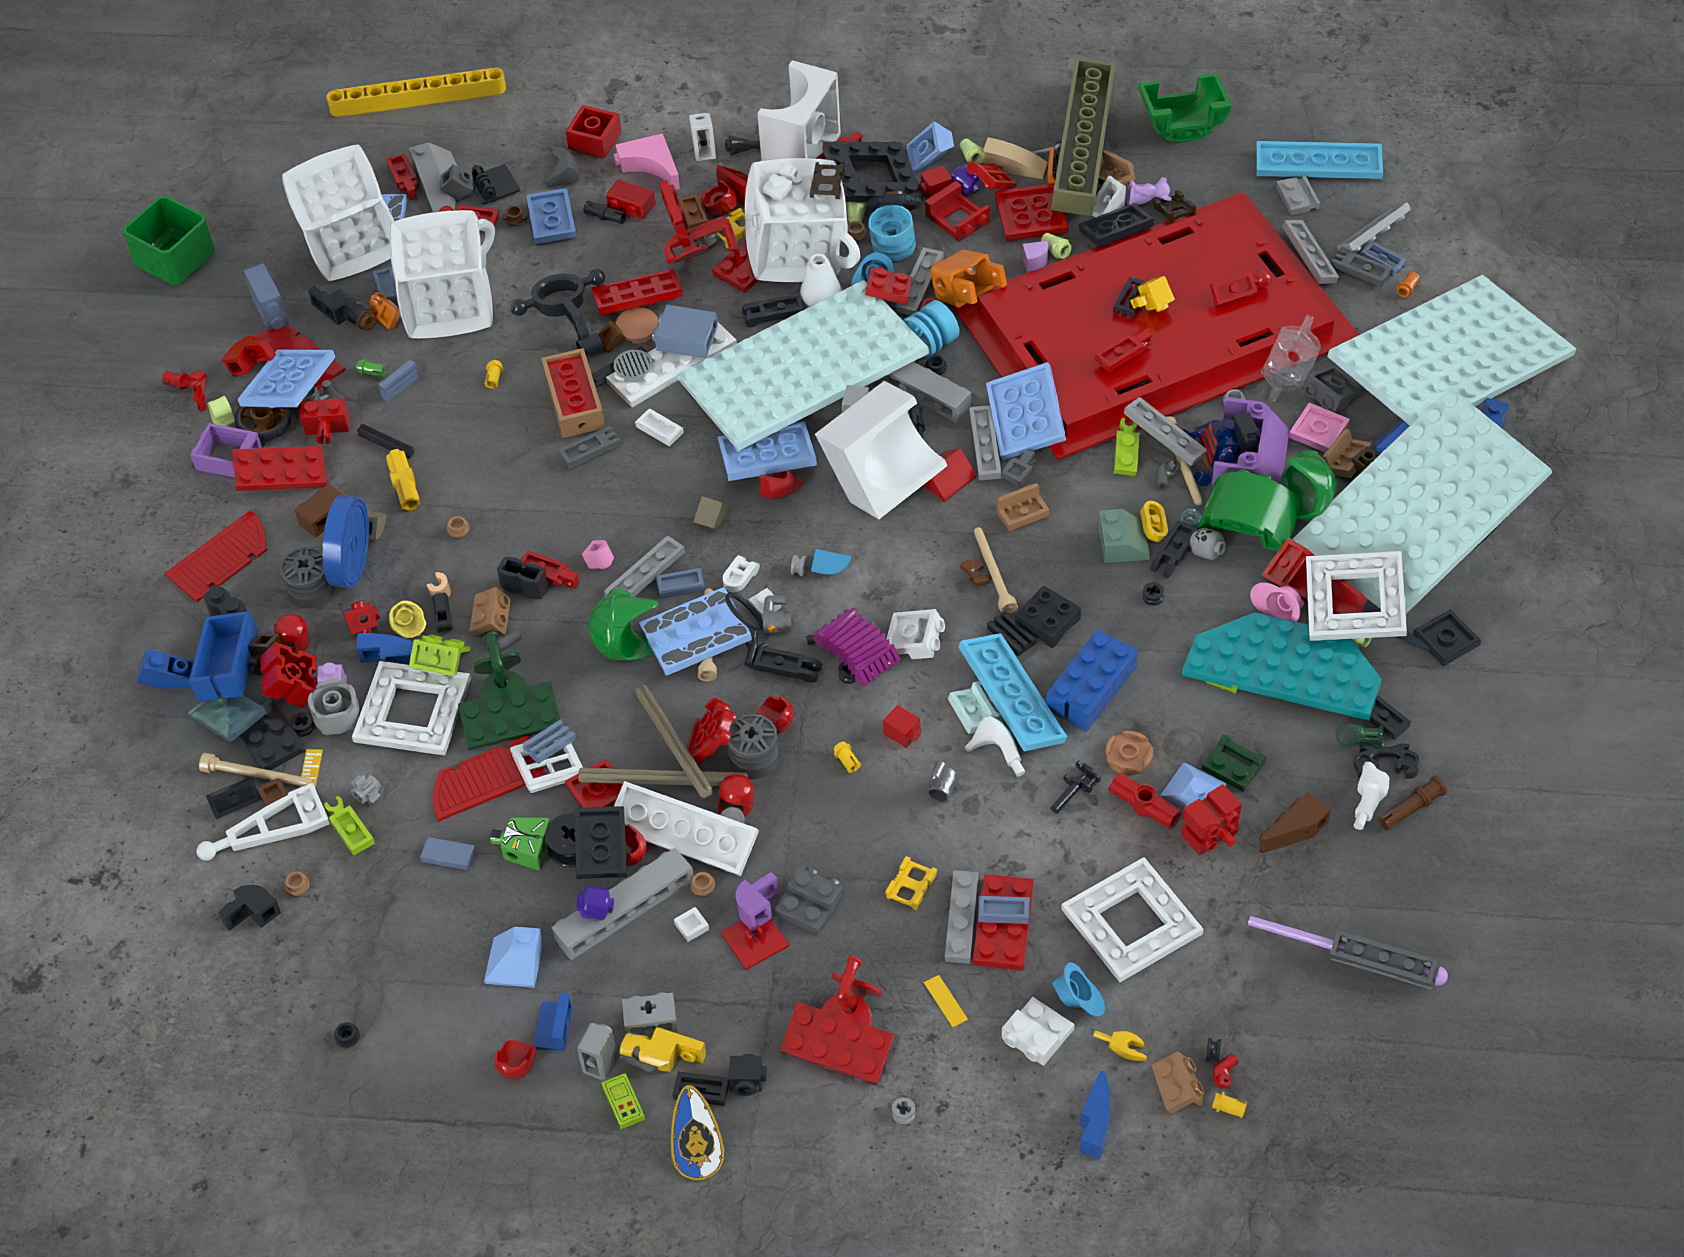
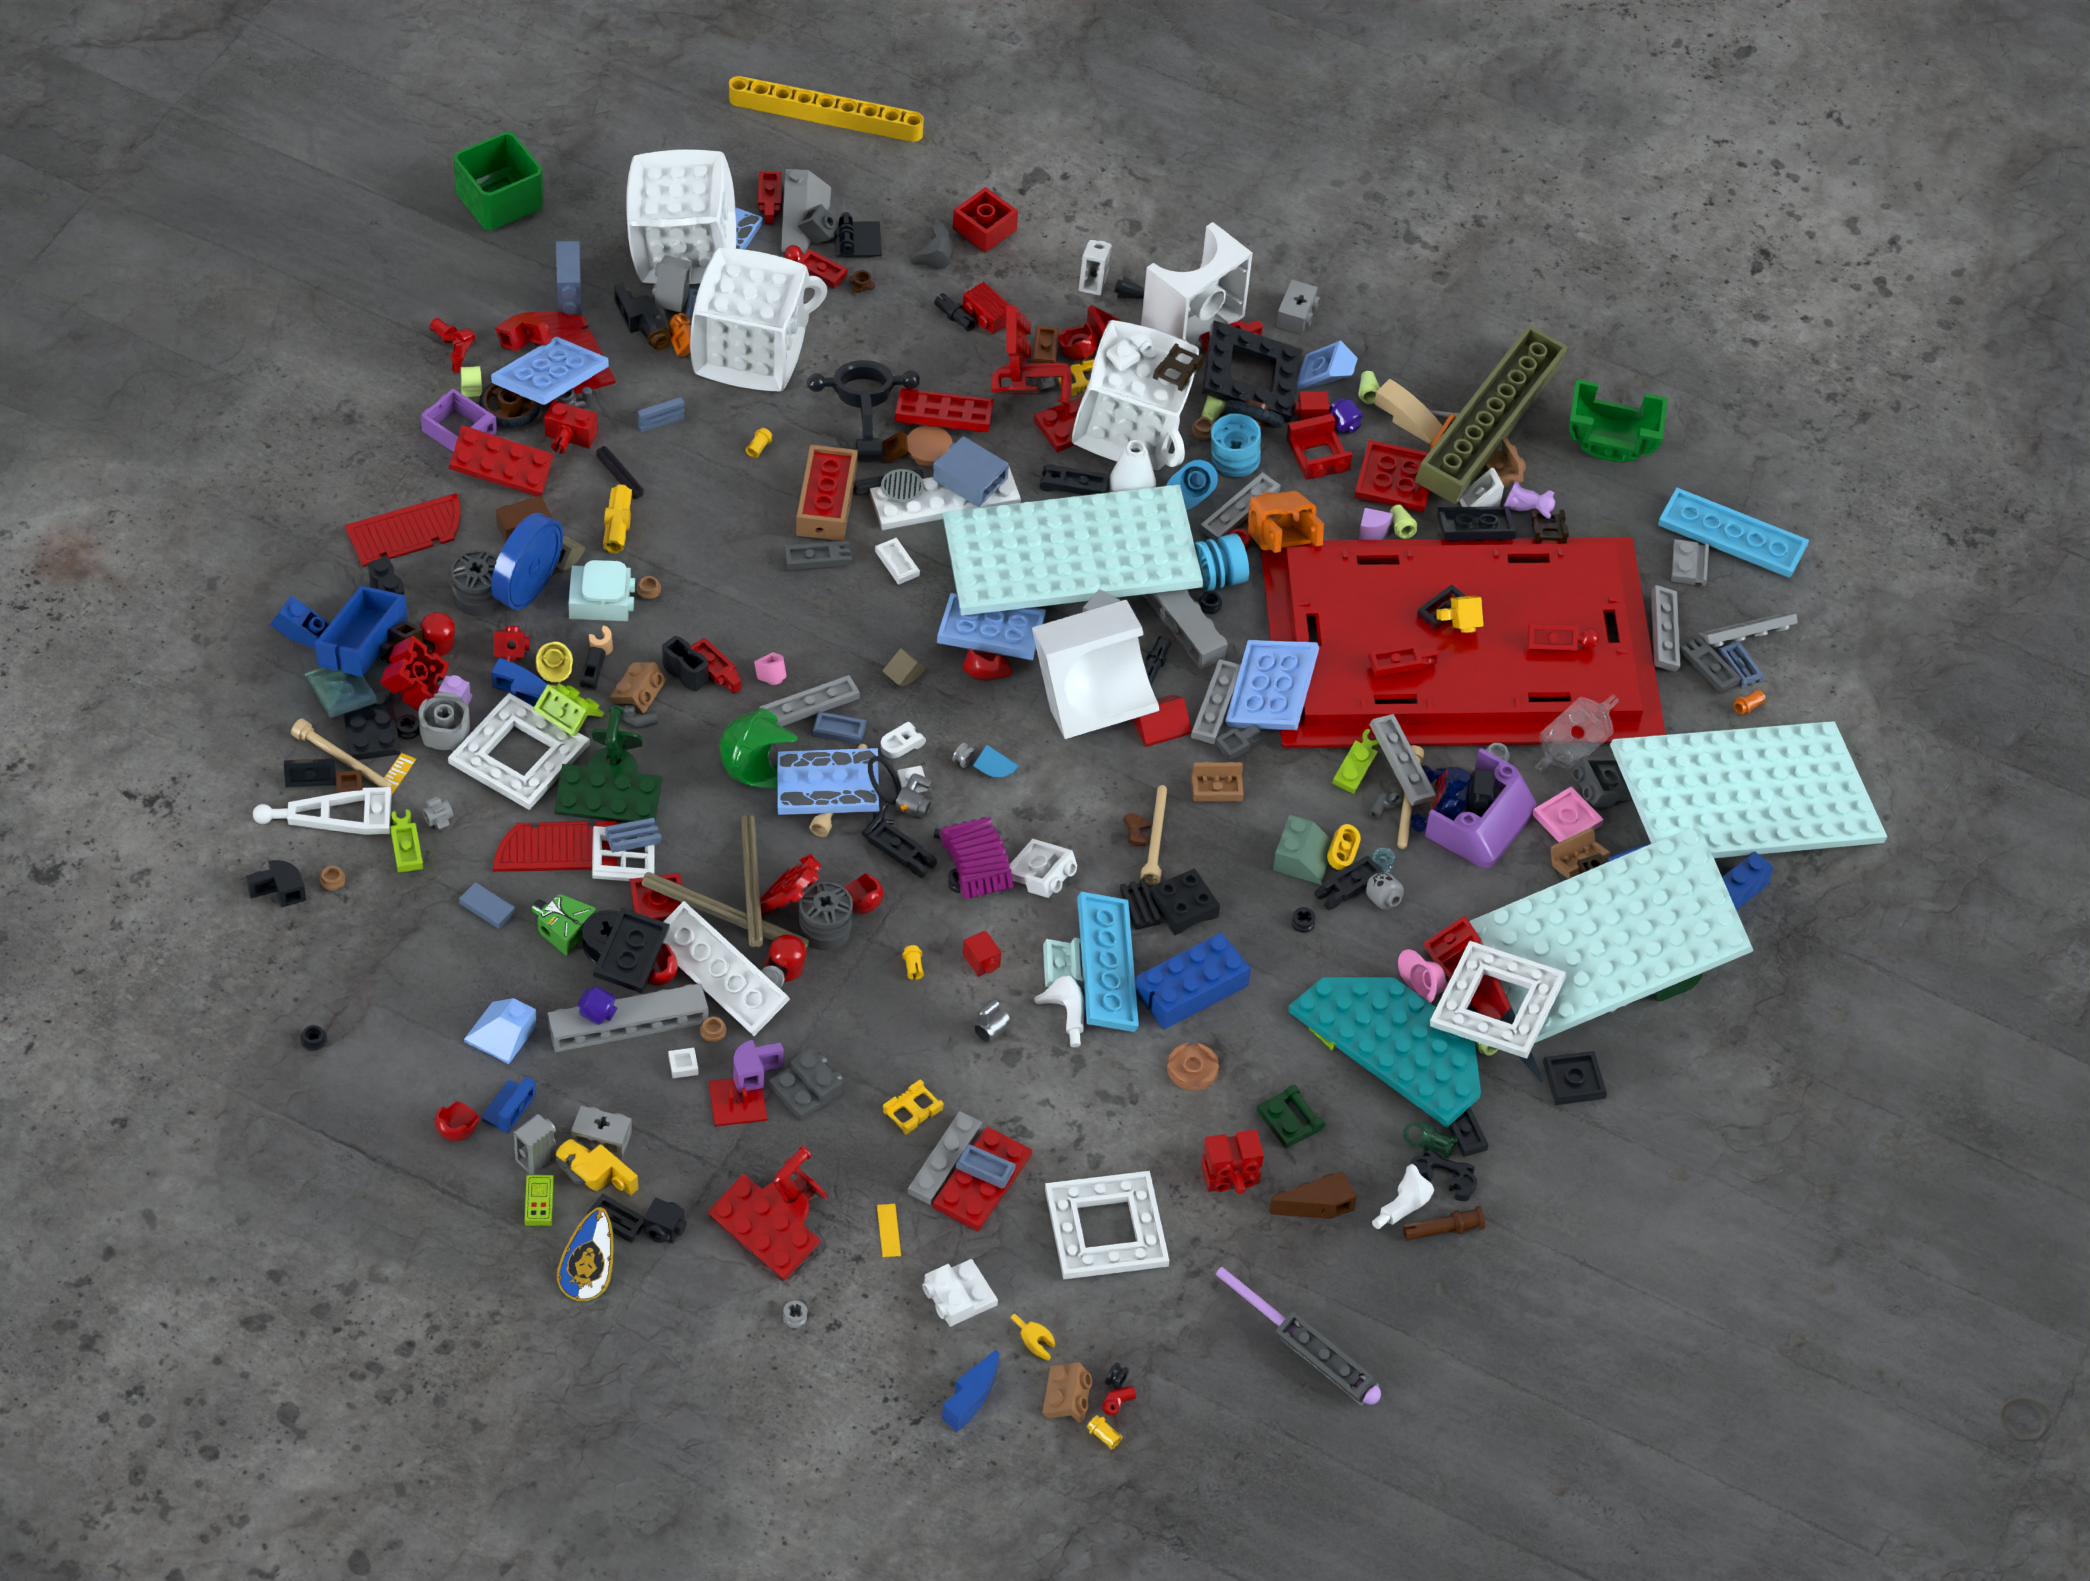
camera: 15 degrees right, 0 degrees up
bright green pin [356,359,386,378] -> none
medium blue plate [526,188,576,244] -> none
bright pink arch [613,133,680,190] -> none
red plate [865,268,913,305] -> none
red plate [967,162,1017,190] -> none
black piece [1051,760,1101,814] -> none
dark azure piece [1052,962,1105,1017] -> none
red piece [1109,773,1182,829] -> none
light blue slope [1160,762,1226,811] -> none
green cylinder [1197,469,1302,552] -> none
green piece [1281,450,1336,521] -> none
none -> light aqua brick [569,560,635,621]
none -> light grey brick [652,255,692,312]
none -> light grey brick [1276,280,1320,334]

